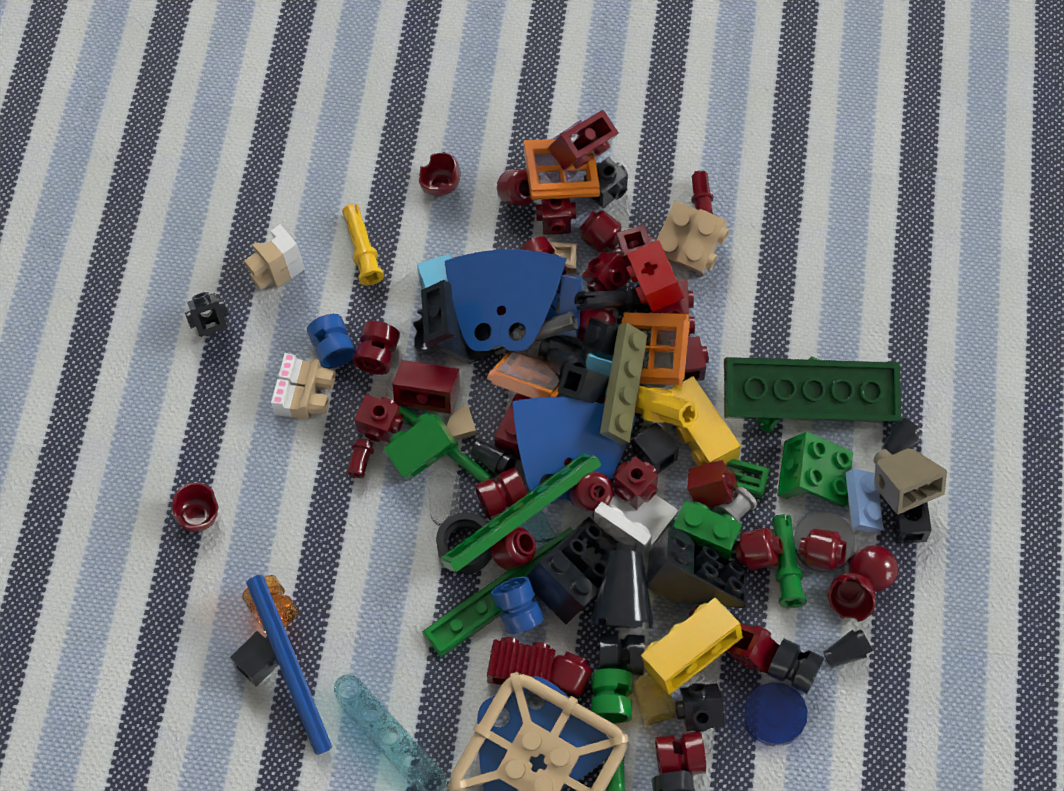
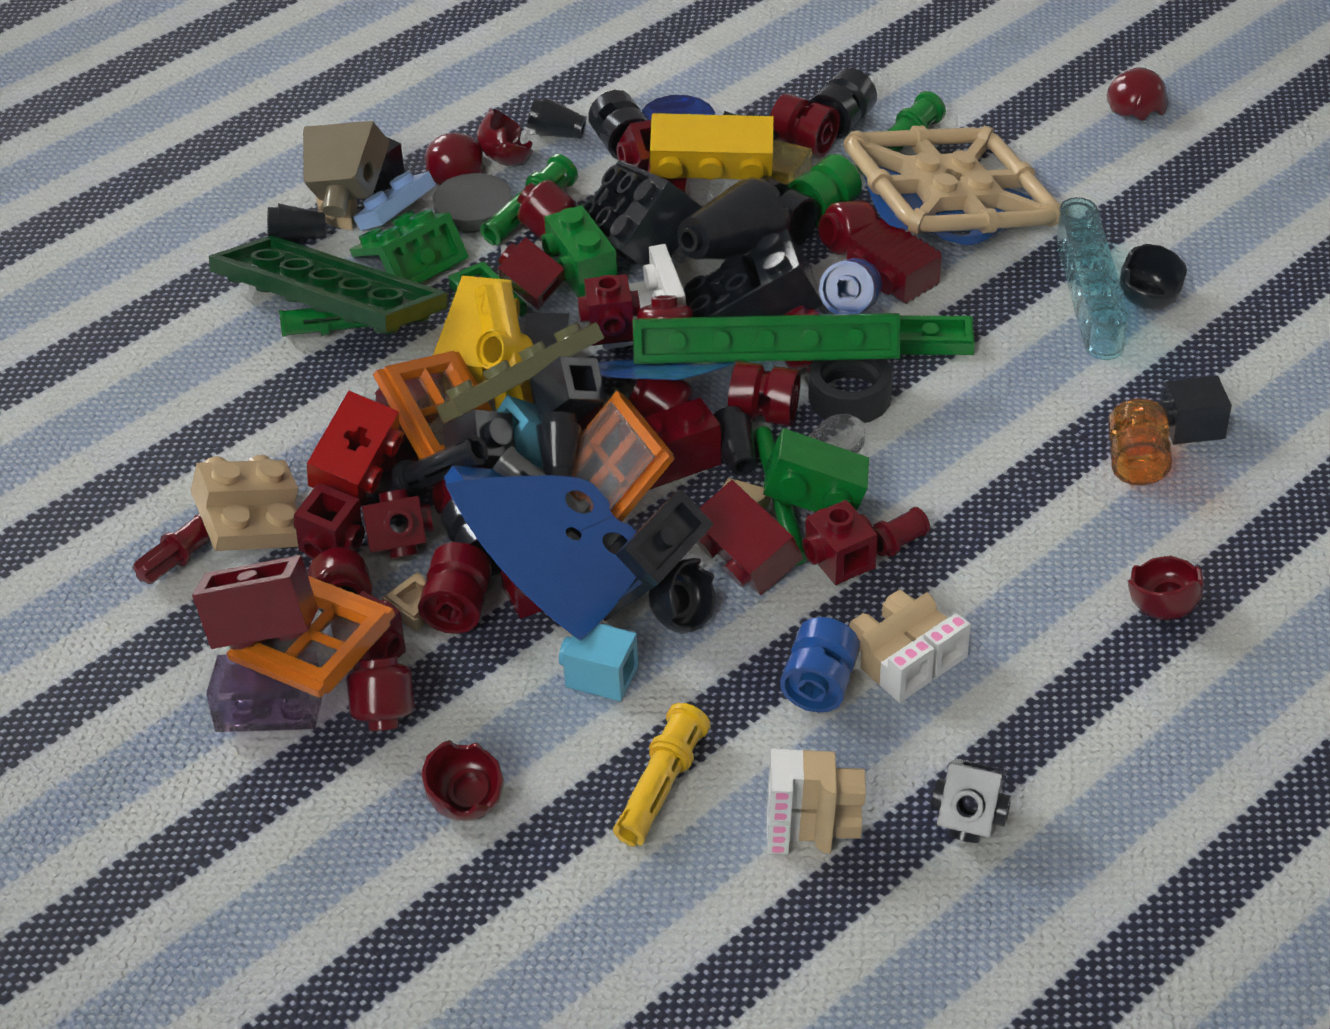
camera: 140 degrees left, 20 degrees down
blue axle [246,575,332,755] -> none
dark red wheel [353,321,400,375] -> none
dark red head [799,528,847,571] -> none
none -> black hair [1119,244,1187,310]

